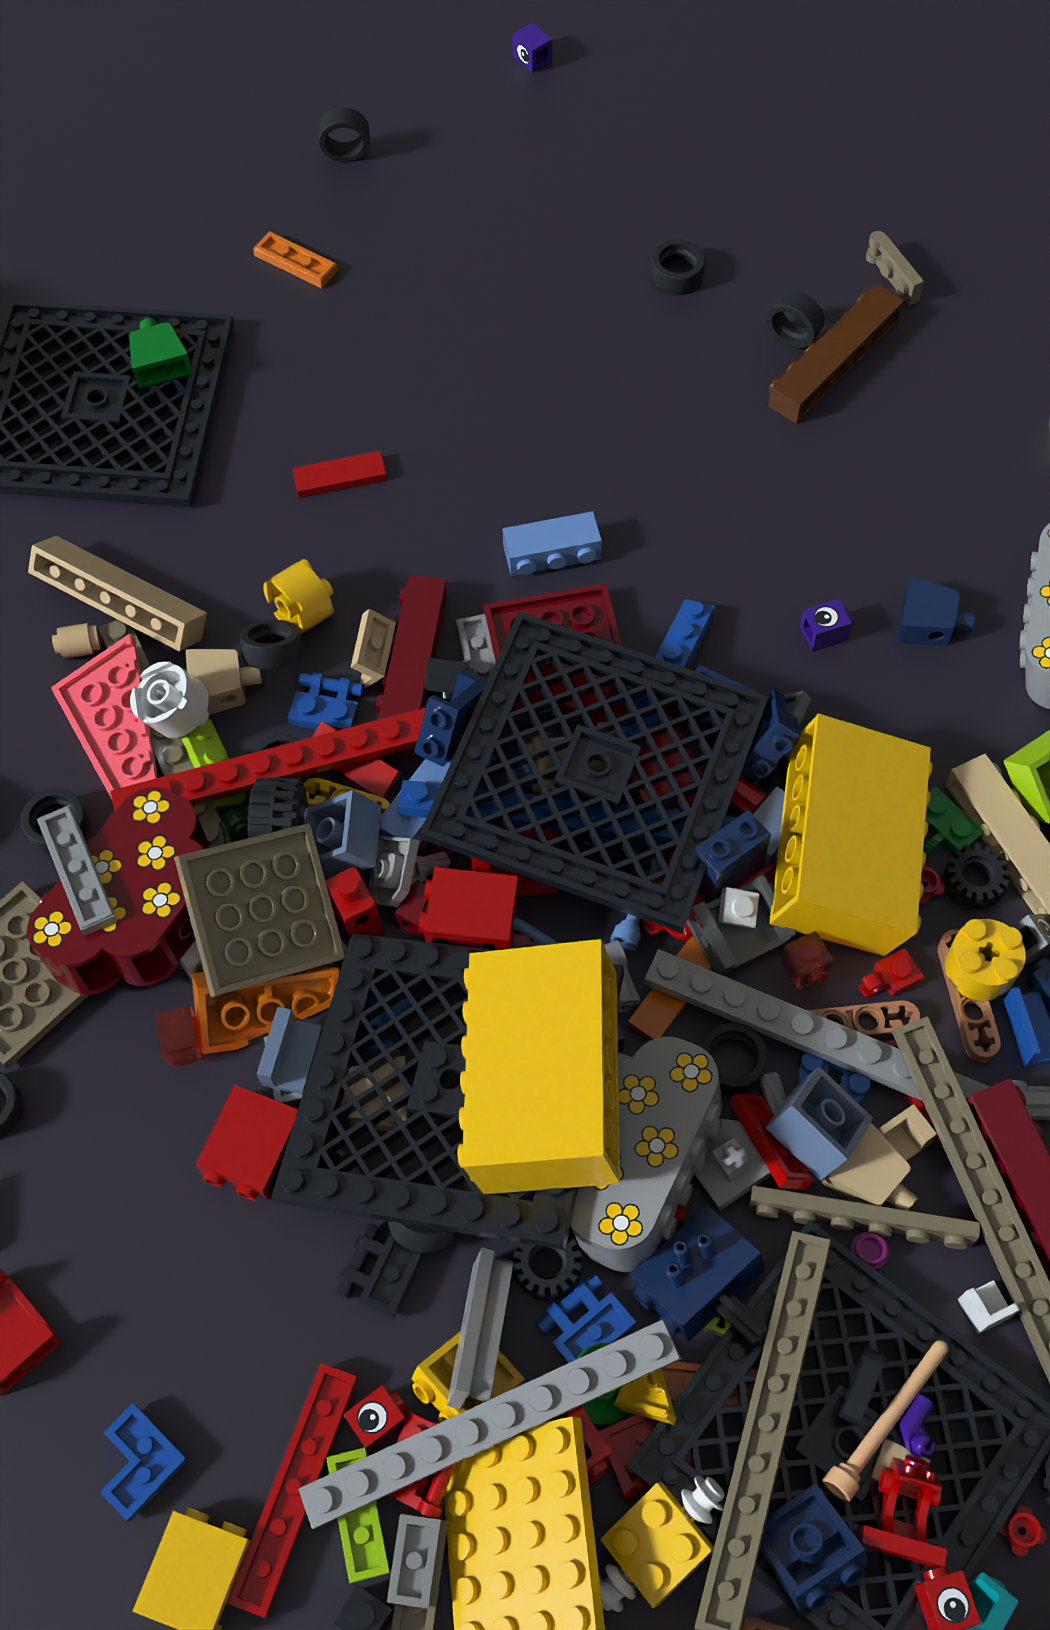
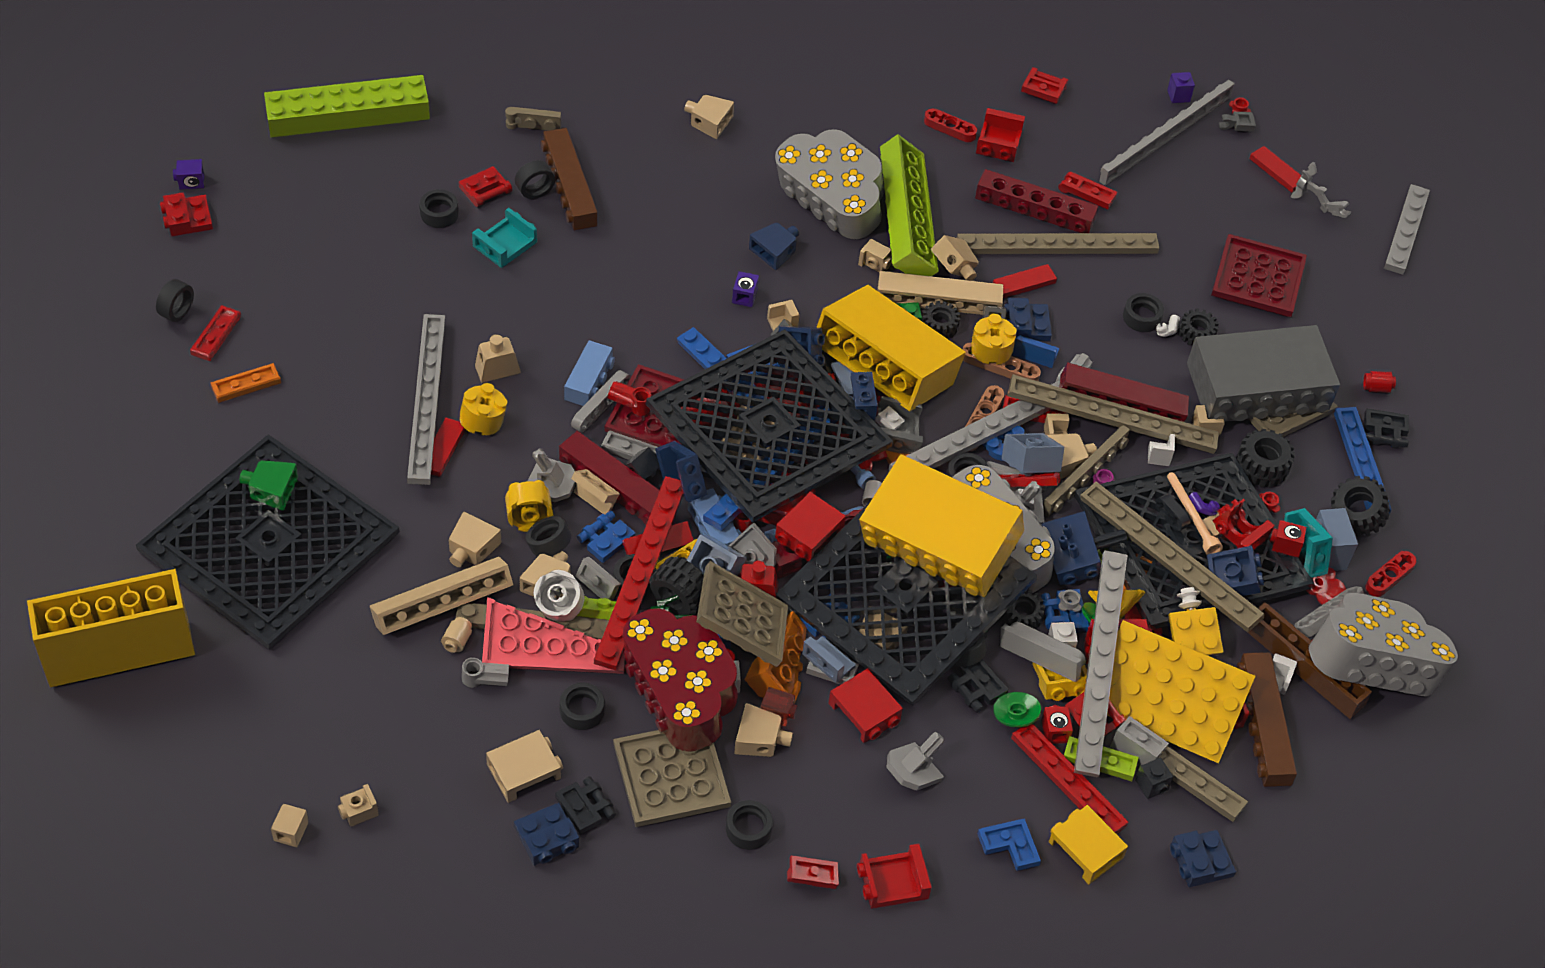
camera: 65 degrees left, 10 degrees down
light grey tile [37,805,118,936] -> none
clear red brick [781,931,834,990] -> none
red plate [858,948,924,999] -> none
none -> red plate [160,192,213,237]
none -> red tile [190,305,241,361]
none -> lime brick [264,75,430,137]
none -> light grey plate [407,314,445,485]
none -> tan torso [449,512,501,567]
none -> red plate [459,166,513,207]
none -> yellow brick [459,383,508,435]
none -> light grey piece [462,658,509,688]
none -> teal panel [472,208,537,268]
none -> tan torso [475,335,521,383]
none -> light grey piece [528,449,576,502]
none -> light grey beam [571,370,631,433]
none -> light grey plate [576,557,621,601]
none -> red piece [608,381,651,416]
none -> tan torso [734,703,793,757]
none -> tan panel [767,300,799,331]
none -> tan brick [858,239,892,272]
none -> light grey piece [886,732,944,791]
none -> green dish [994,692,1041,727]
none -> white brick [1048,622,1078,648]
none -> light grey plate [1058,590,1081,612]

